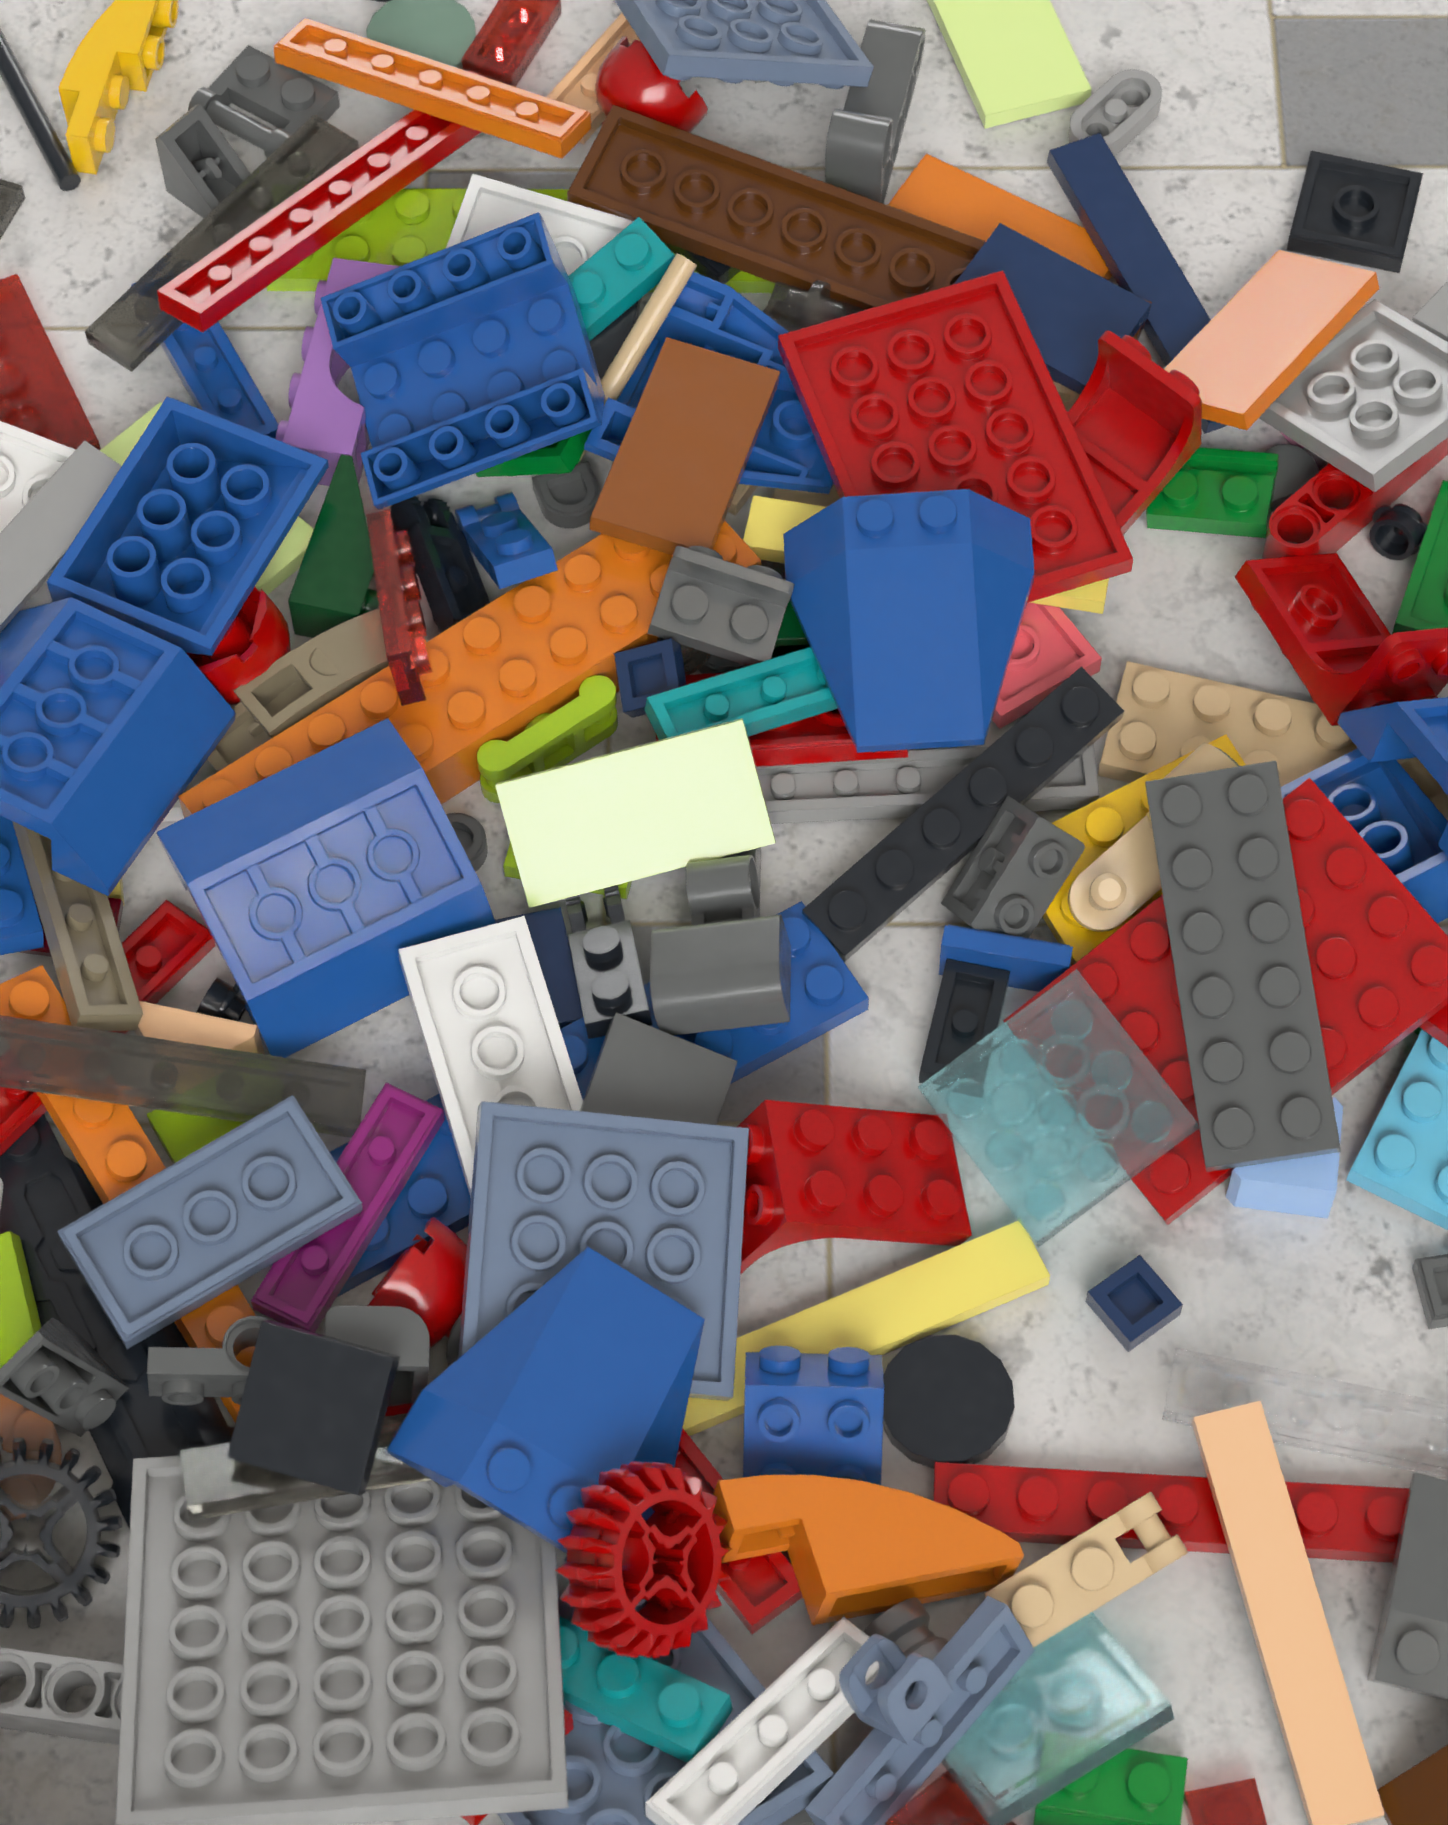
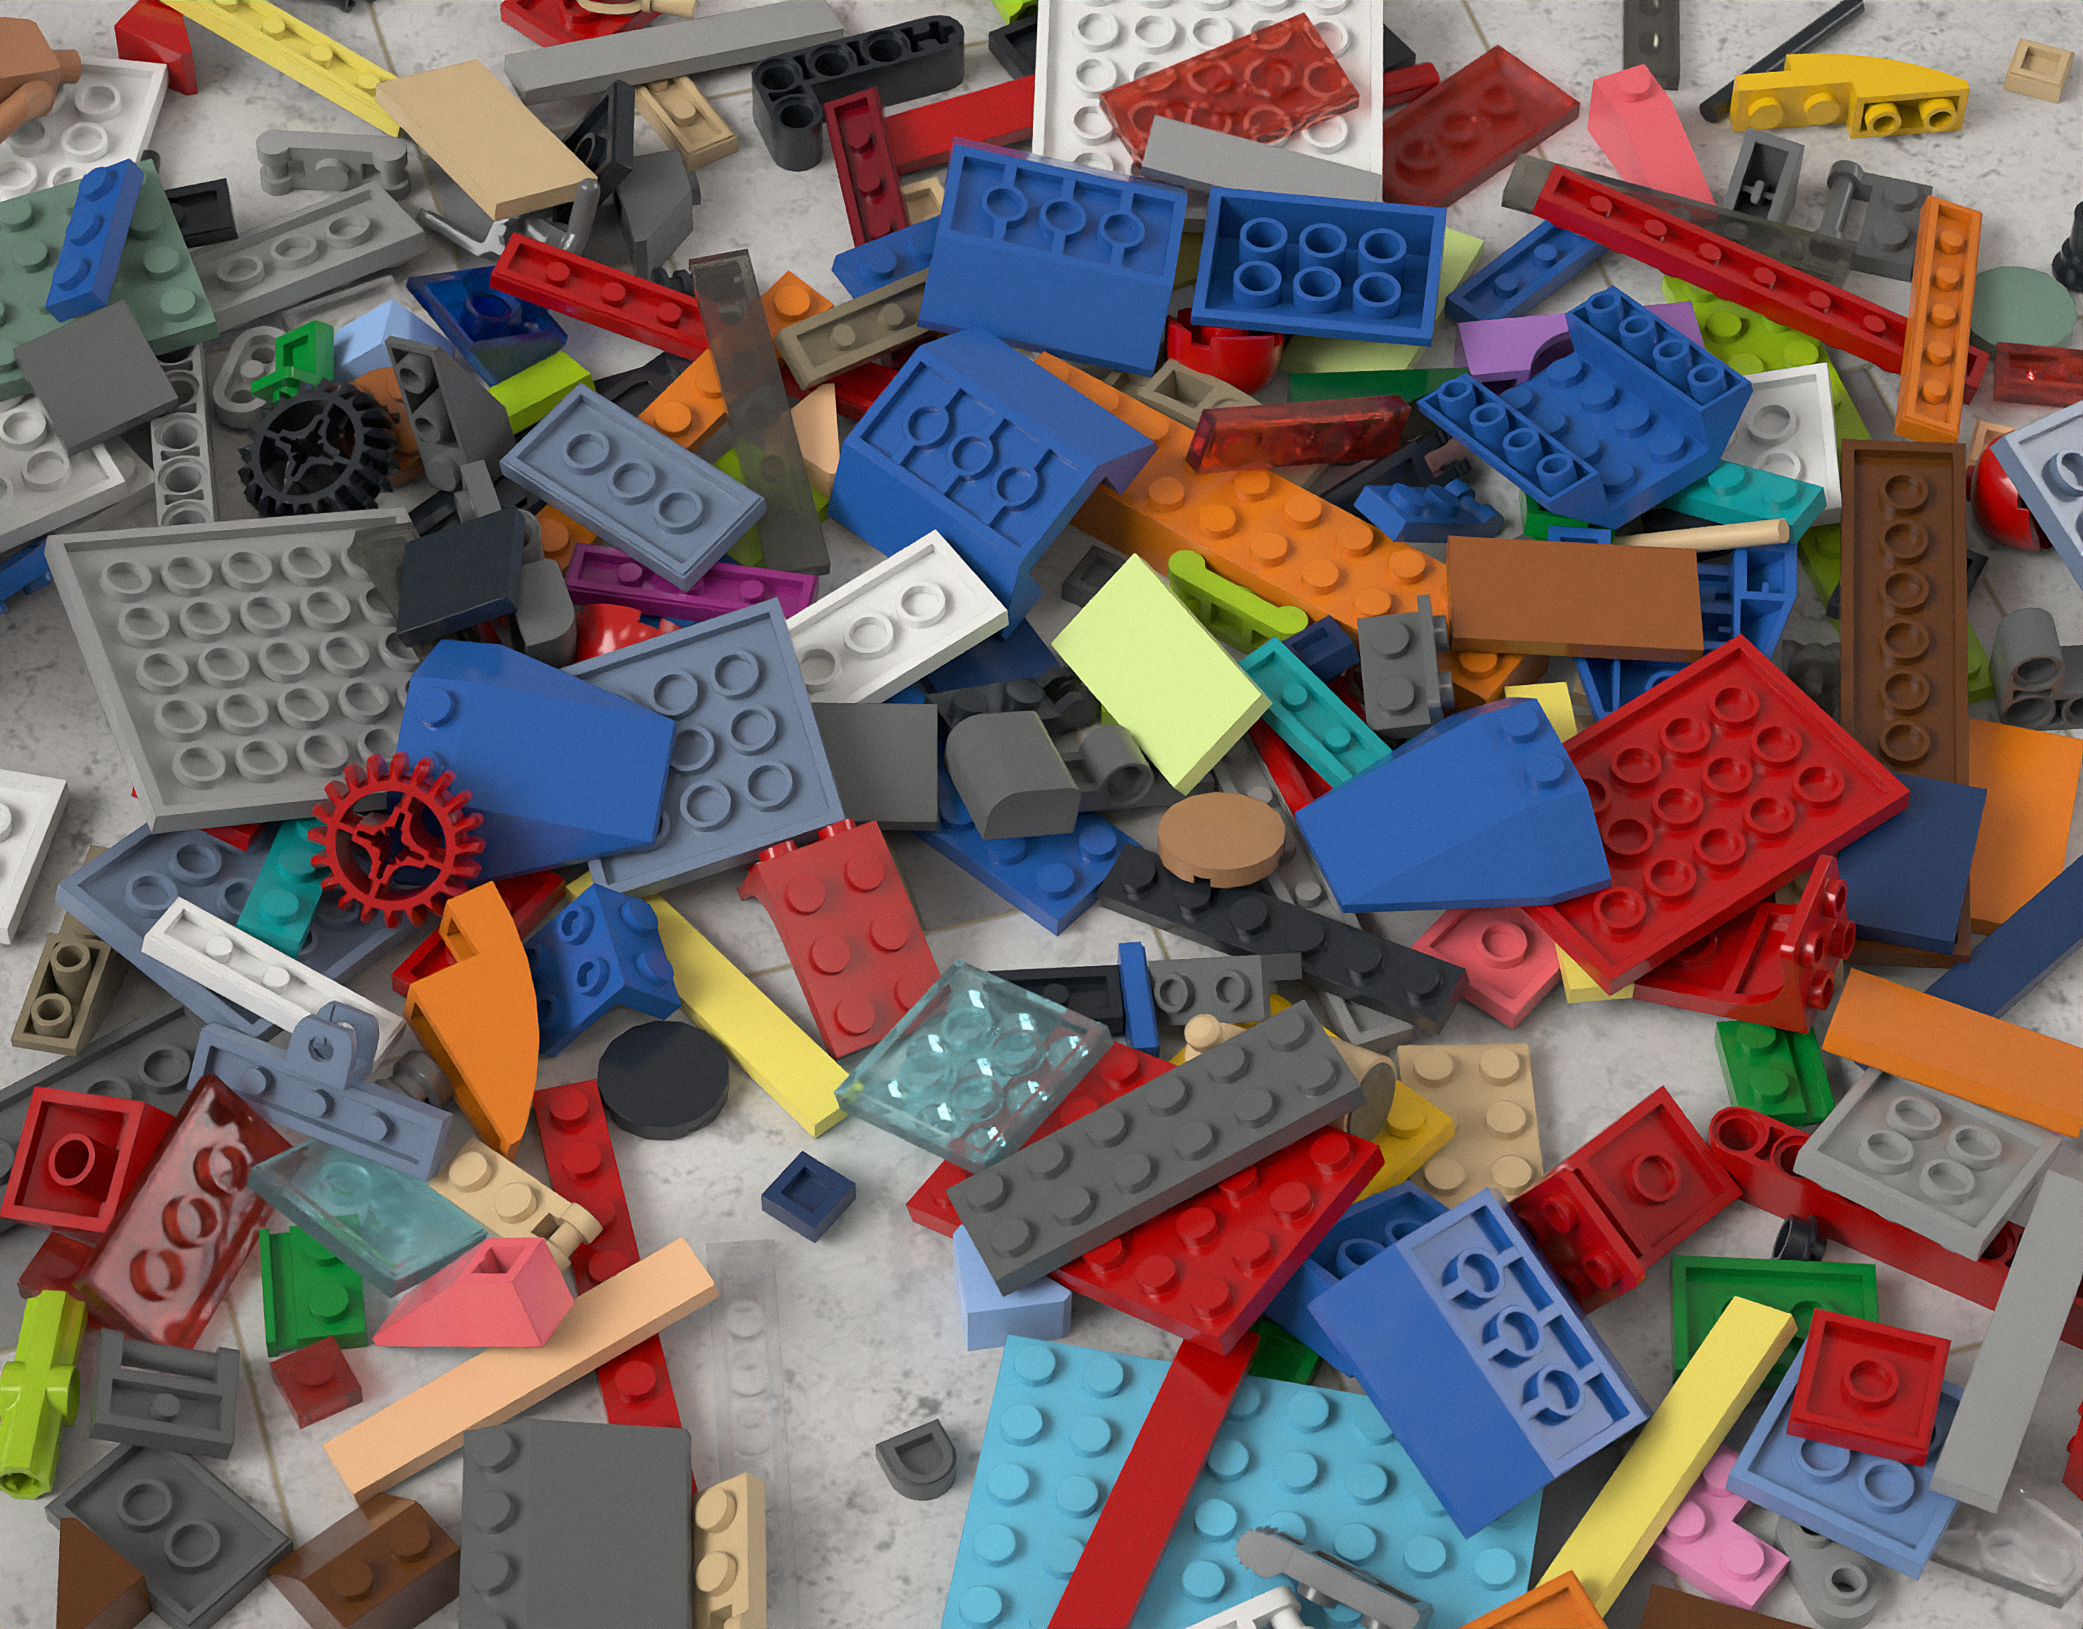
camera: 70 degrees right, 10 degrees down
none -> coral slope [372,1238,575,1349]
none -> medium nougat tile [1157,792,1286,888]
none -> coral slope [1587,64,1720,230]

